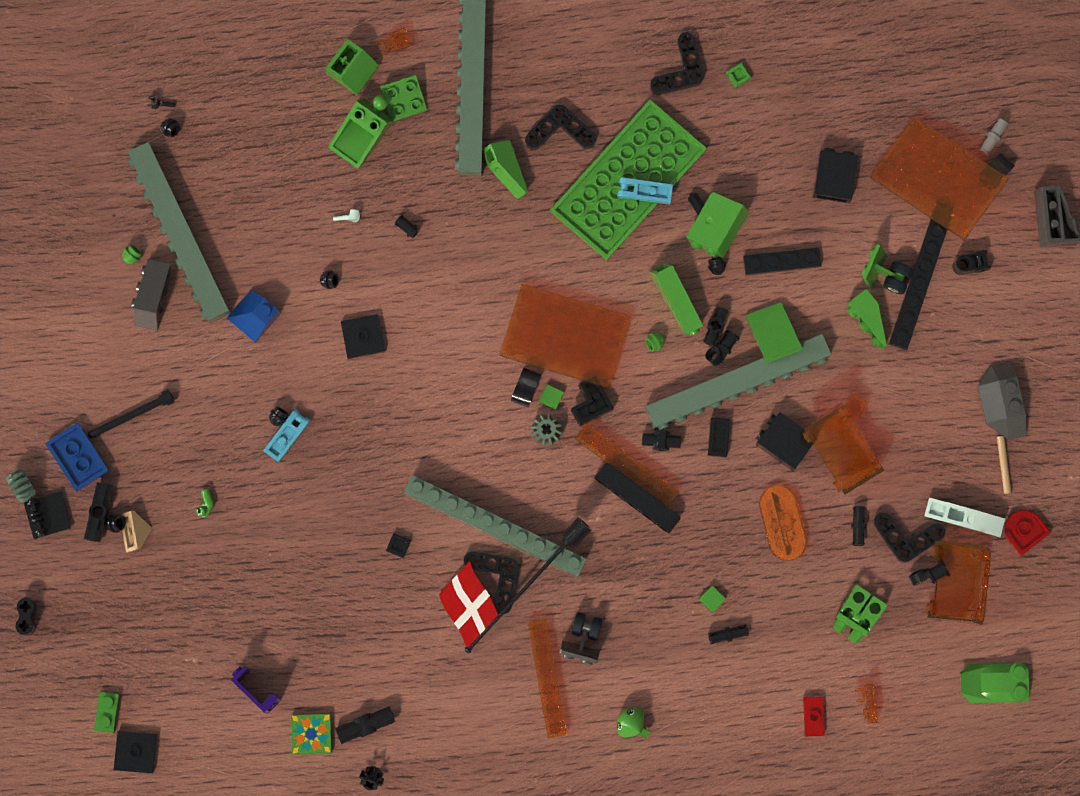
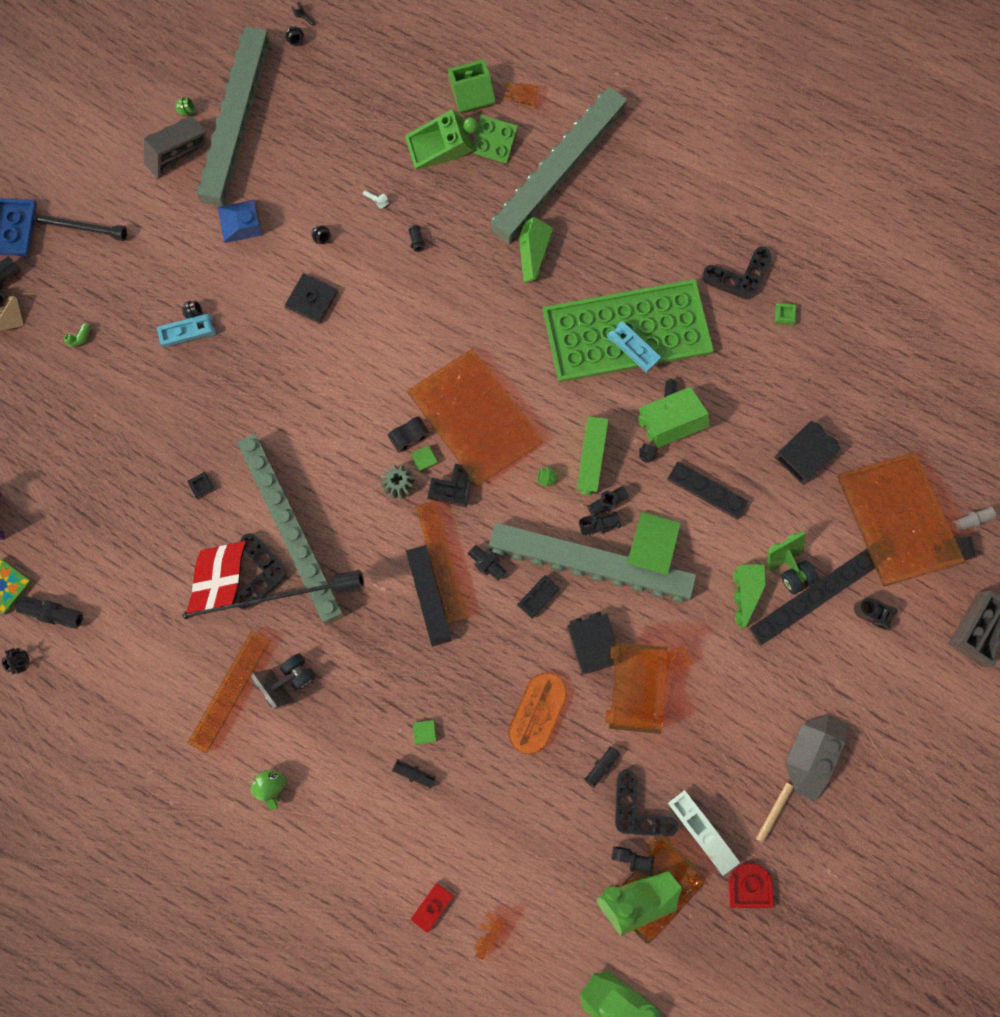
camera: 40 degrees right, 5 degrees down
black beam [525,105,596,150] -> none
bright green hips [832,584,888,644] -> none
none -> bright green slope [596,871,682,936]

